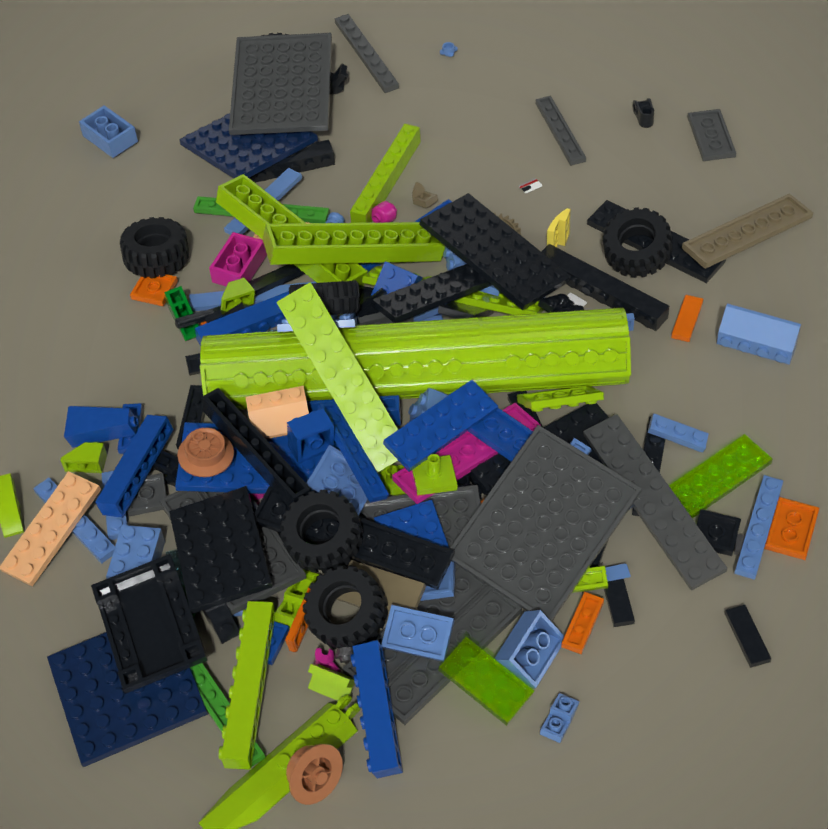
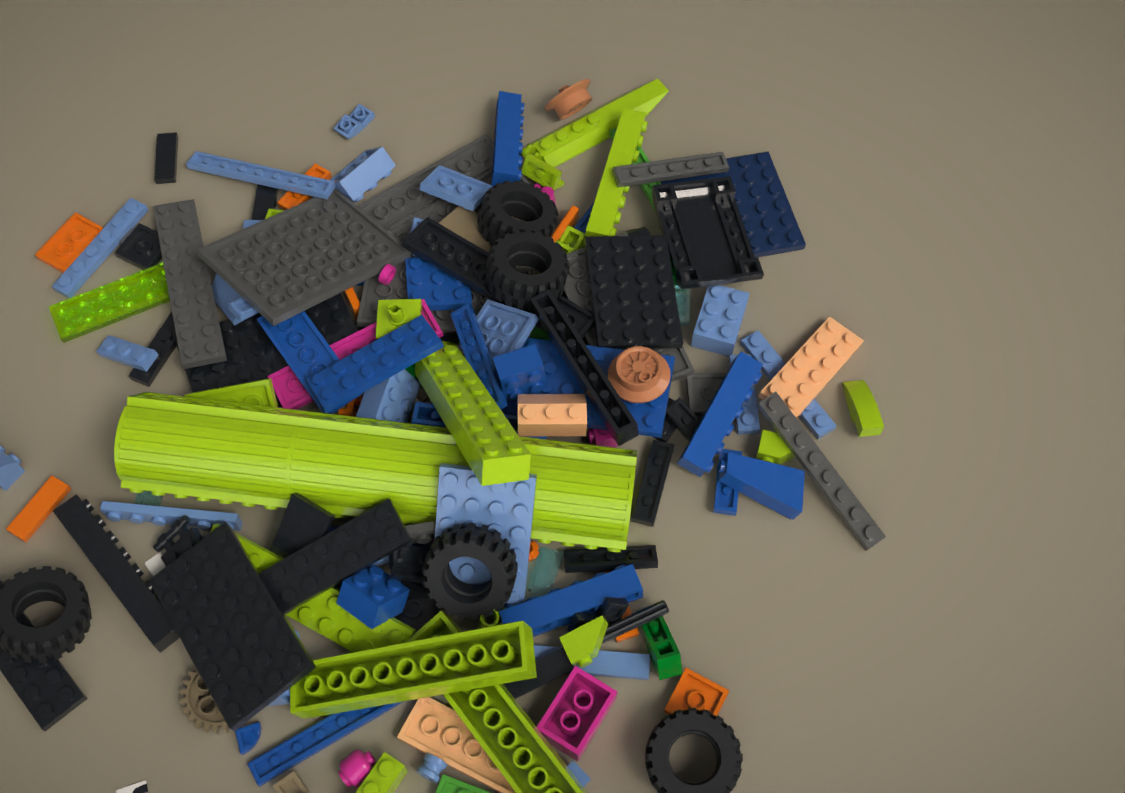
camera: 175 degrees left, 10 degrees up
clear neon green plate [438,637,534,726] -> none
light yellow slope [547,208,571,247] -> none
none -> medium blue tile [186,151,336,199]
none -> dark pink tile [378,264,396,285]
none -> dark grey tile [612,152,729,187]
none -> dark grey plate [757,391,886,551]

